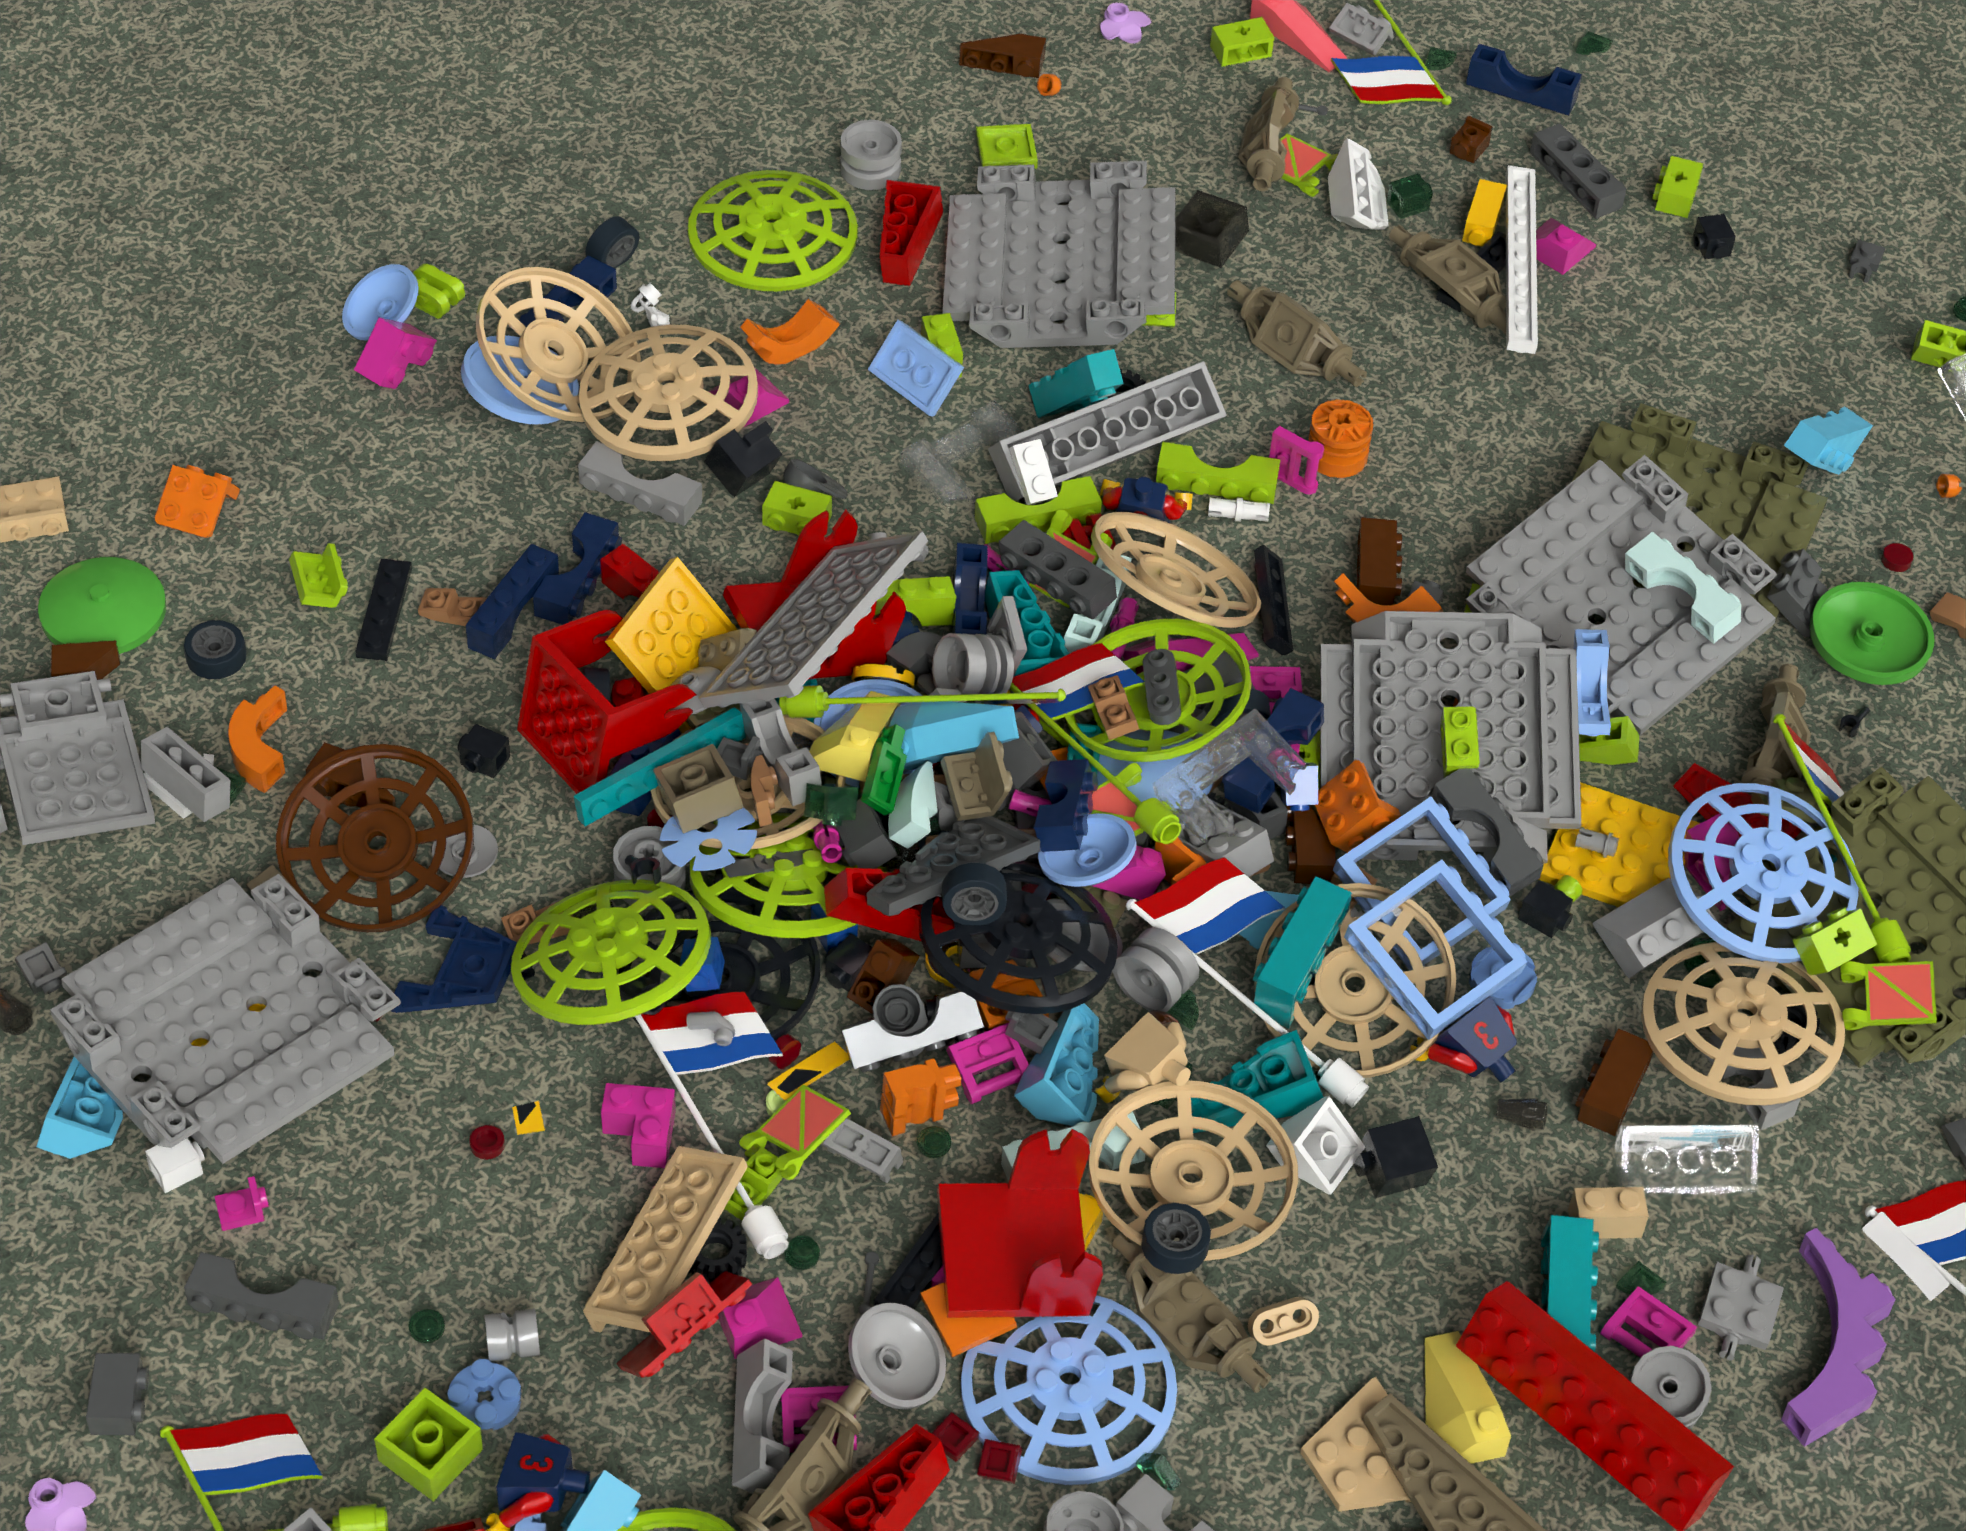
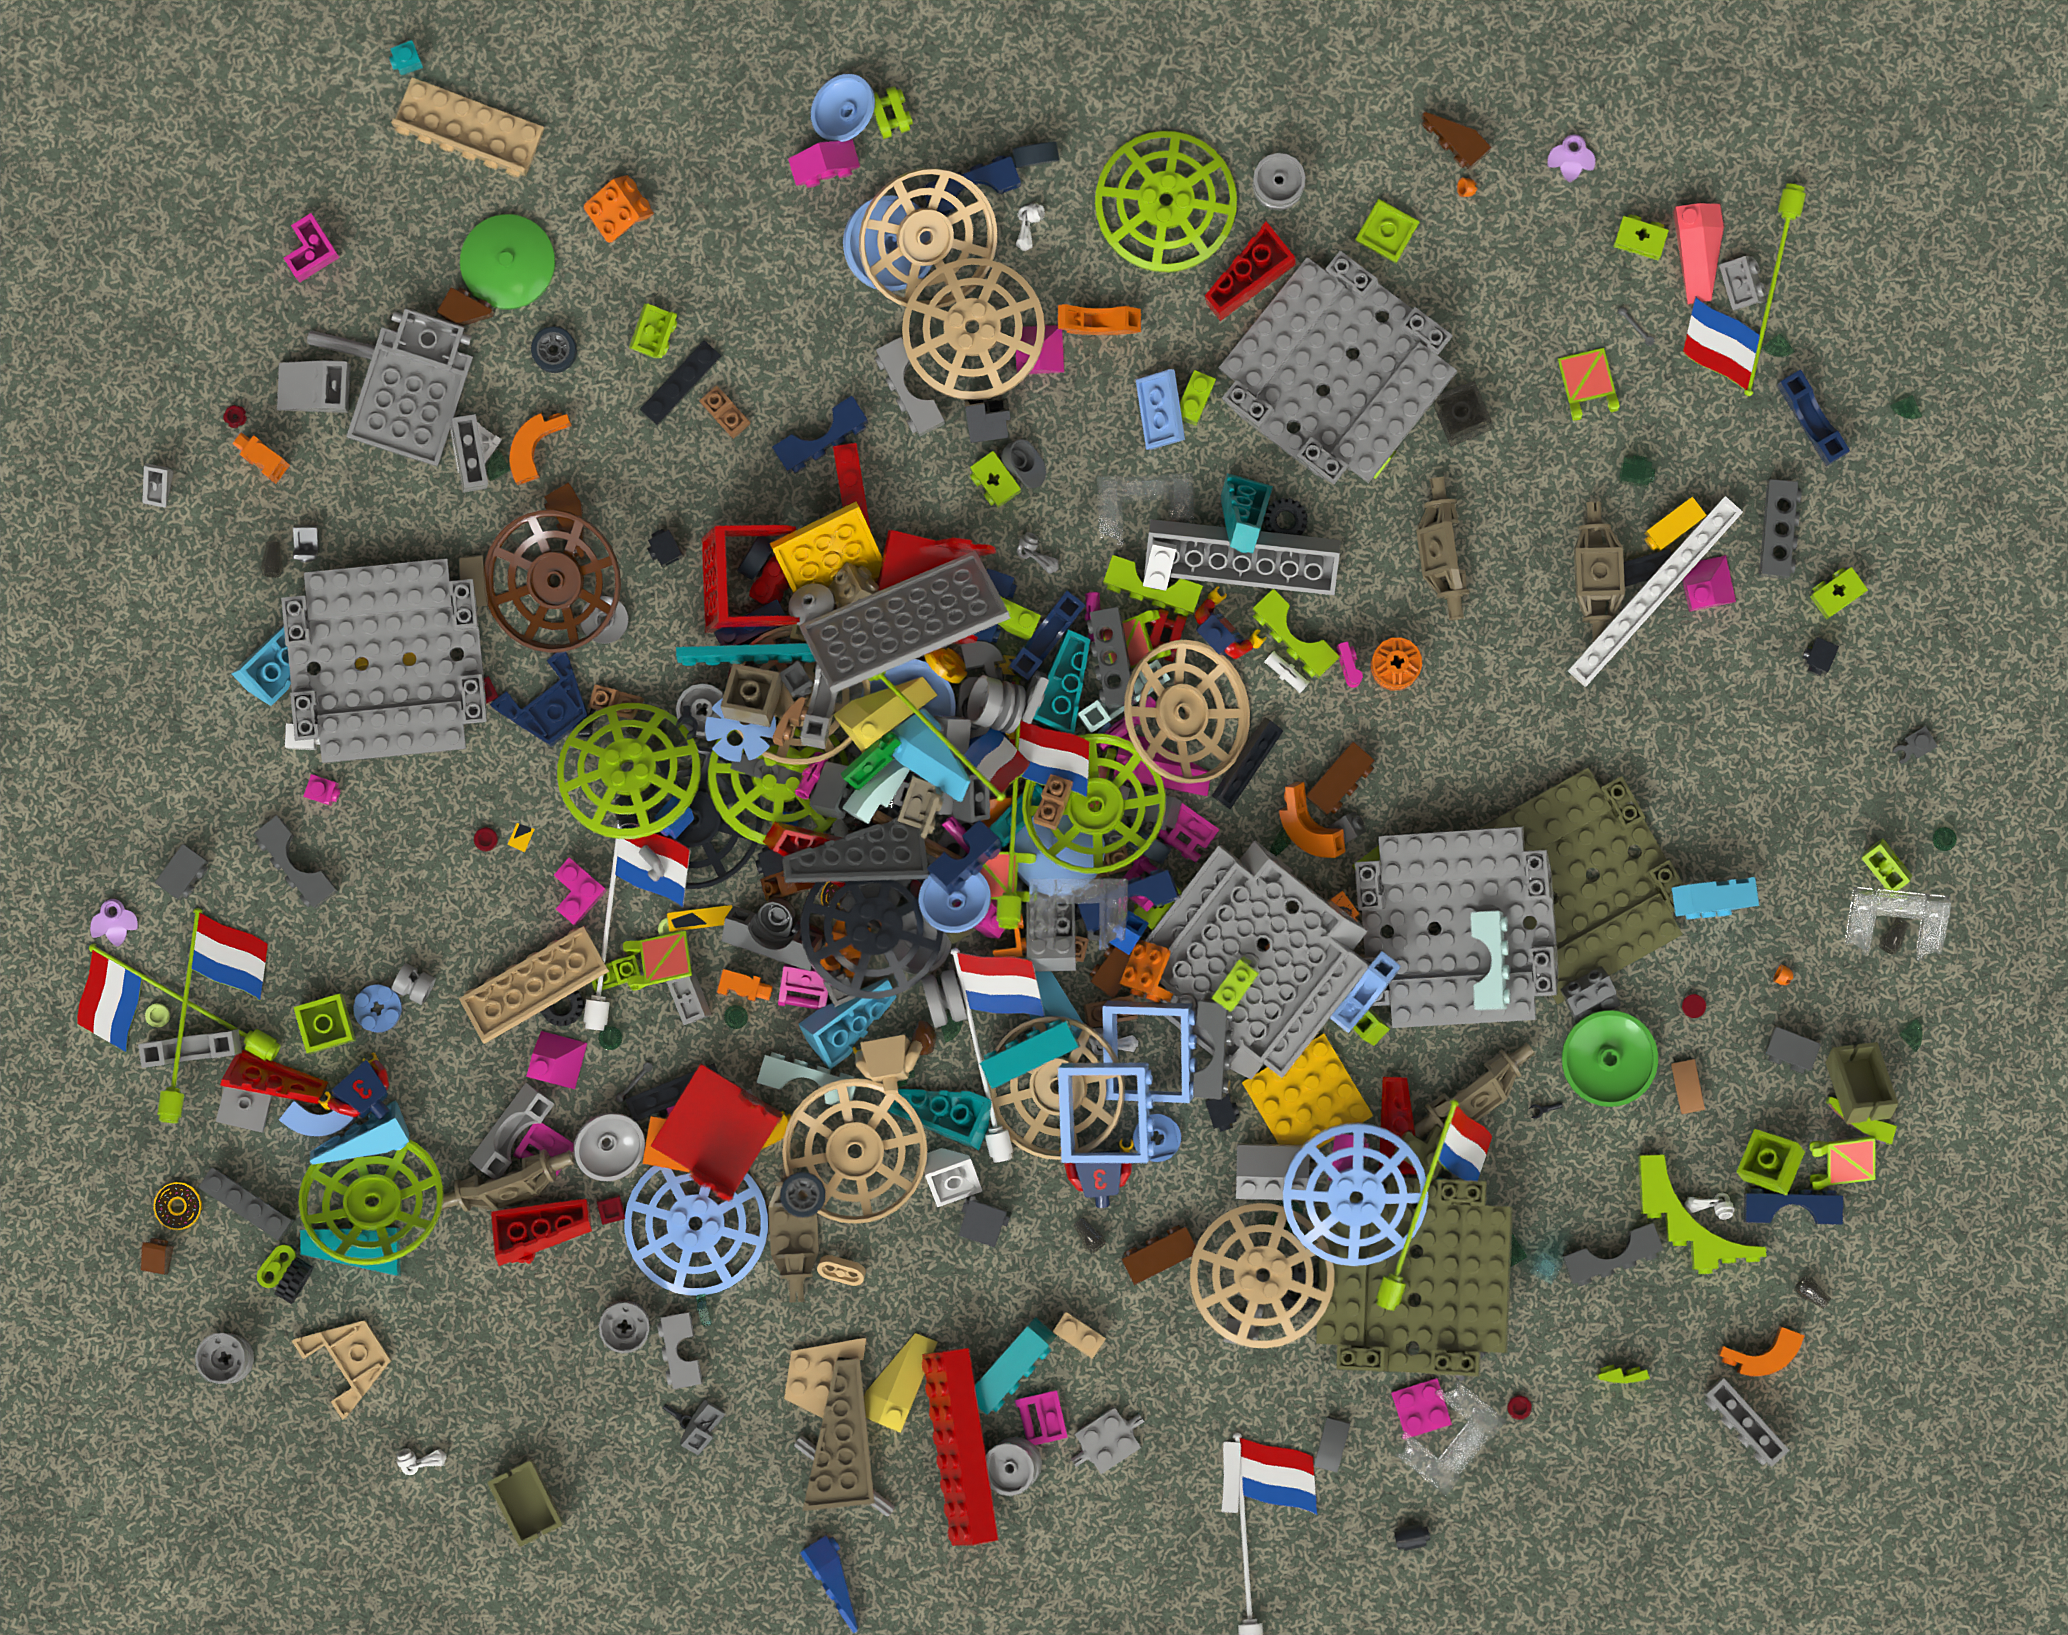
camera: 45 degrees right, 35 degrees up
clear green plate [409,1309,445,1343] -> none
dark blue arch [466,544,559,660] -> none
red bracket [617,1272,752,1378] -> none
dark red tile [768,1034,801,1070] -> none
clear green brick [804,783,858,826] -> none
black wheel [942,862,1007,925] -> none
dark red tile [977,1439,1022,1484] -> none
dark grey plate [1143,649,1181,725] -> none
dark tan plate [1238,77,1299,191] -> none
white wedge [1328,138,1389,230] -> none
reddish brown brick [1449,115,1493,164] -> none
lime hinge [1554,875,1583,903] -> none
light grey pin [1575,827,1619,858] -> none
clear slope [1613,1124,1759,1194] -> none
clear green tile [1616,1261,1667,1295] -> none
medium lavender arch [1781,1228,1896,1447] -> none
brick [1792,907,1877,976] -> none
flag [1840,961,1937,1030] -> none

